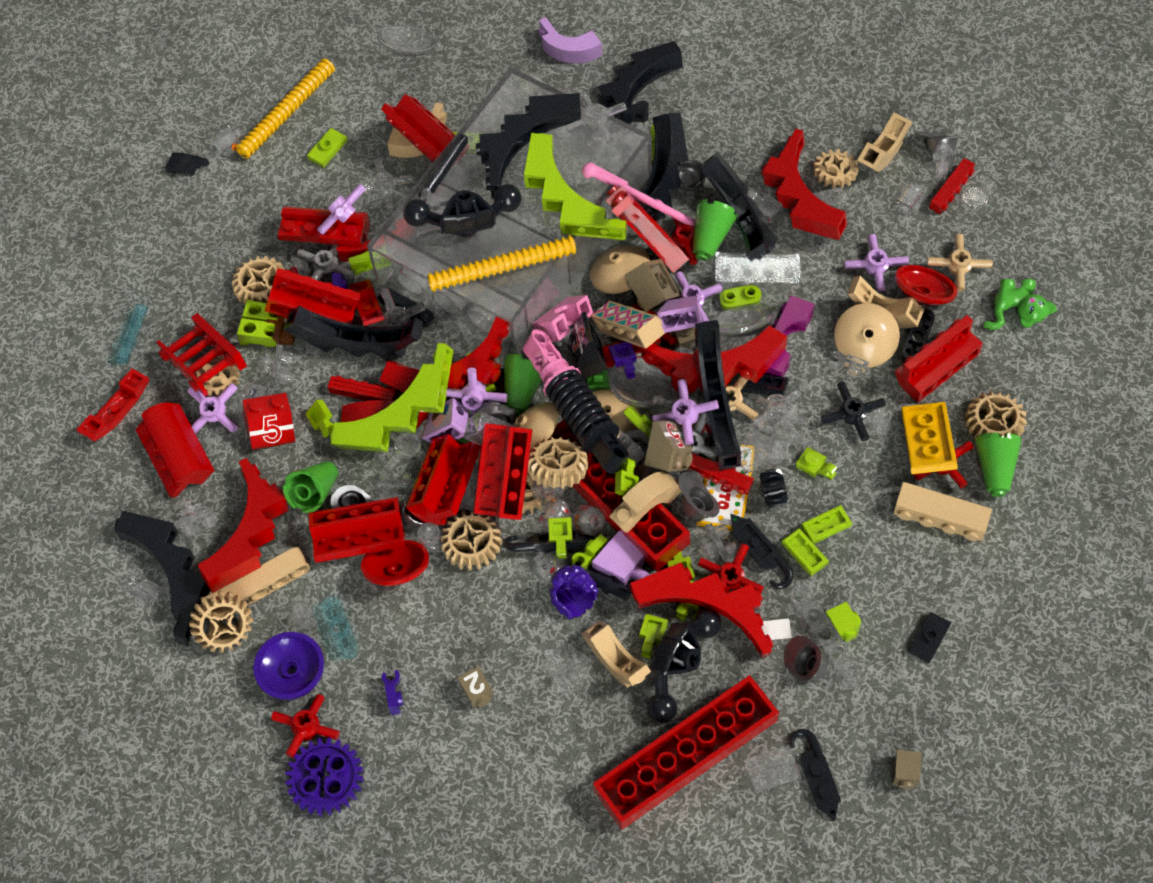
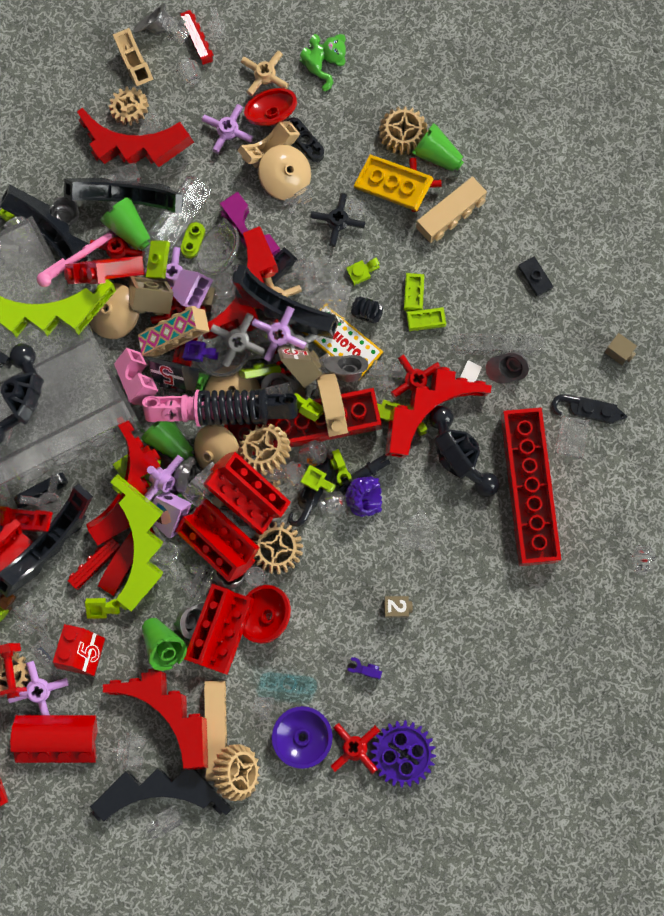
camera: 65 degrees left, 15 degrees up
yellow piece [427,235,576,292] -> none
tan arch [581,620,651,688] -> none
lavender torso [592,531,650,586] -> none
lime plate [639,614,668,659] -> none
red piece [685,453,754,495] -> none
black plate [730,514,794,589] -> none
lime brick [824,602,861,643] -> none
red brick [895,315,983,403] -> none
none -> lime plate [146,241,170,279]
none -> light grey bar [210,313,265,367]

